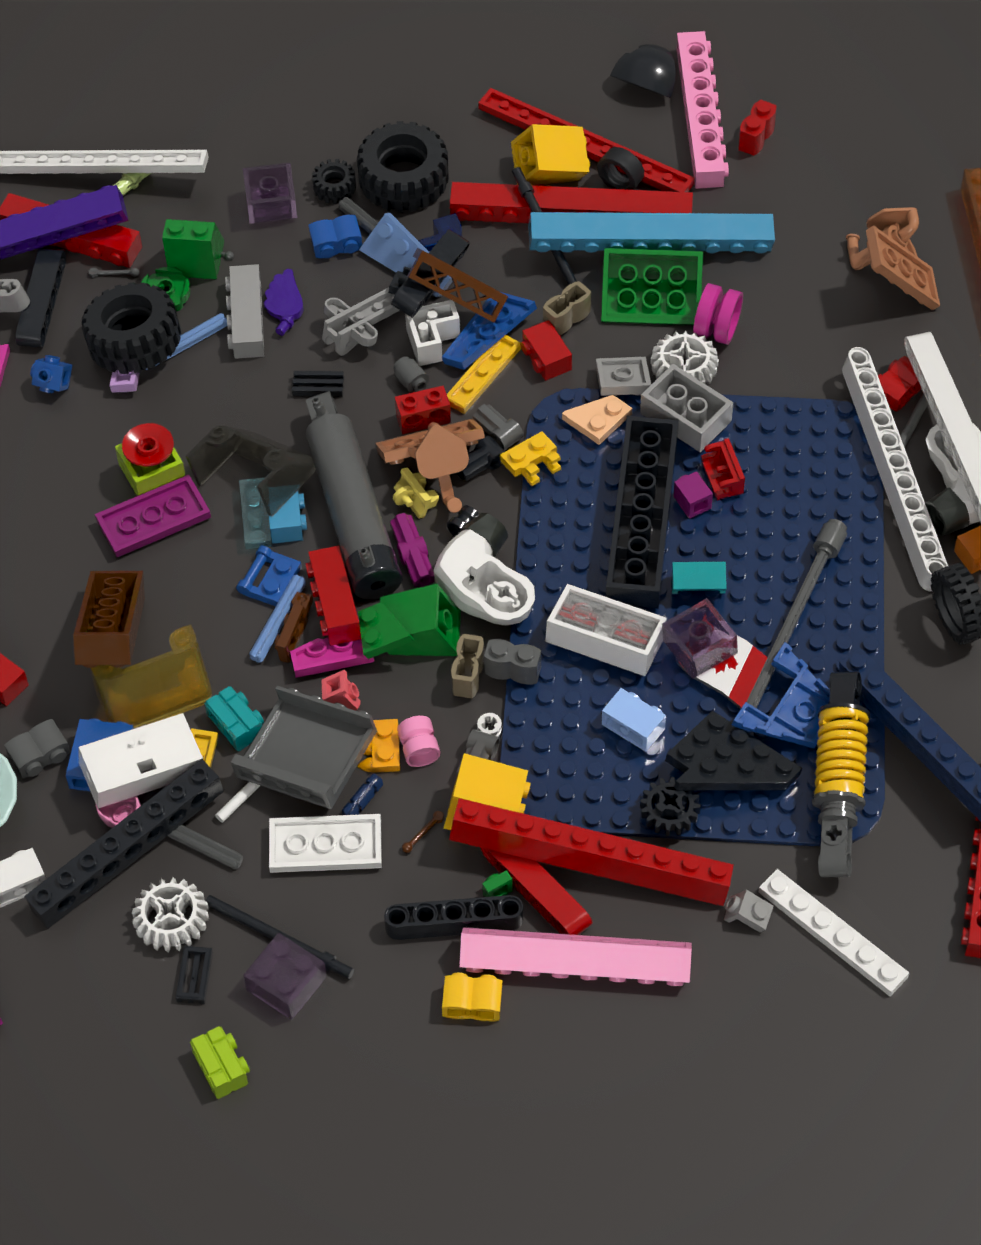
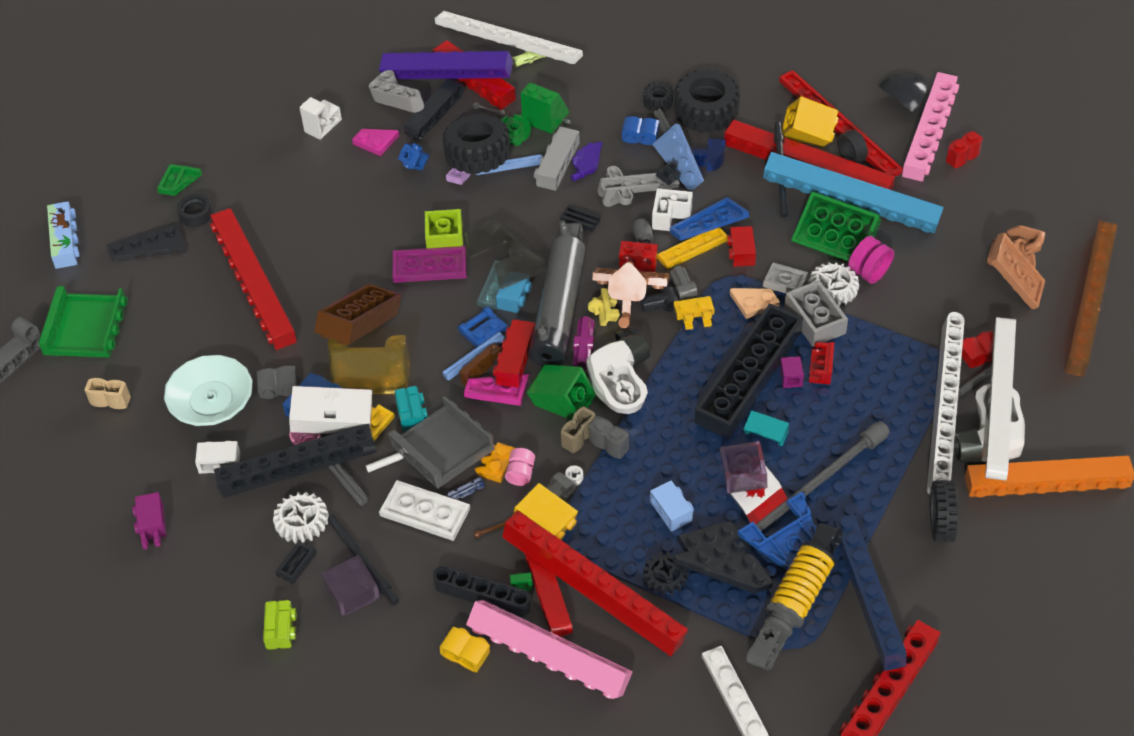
camera: 25 degrees right, 5 degrees down
red dish [122,423,174,467] -> none
clear purple brick [243,163,297,223] -> none
coral brick [322,670,361,711] -> none
green wing [358,602,414,659] -> none
black beam [391,229,470,318] -> none
reddish brown fence [407,248,508,323] -> none
dark tan brick [543,281,591,336] -> none
brick [545,584,667,676] -> none
light grey bracket [724,890,773,933] -> none

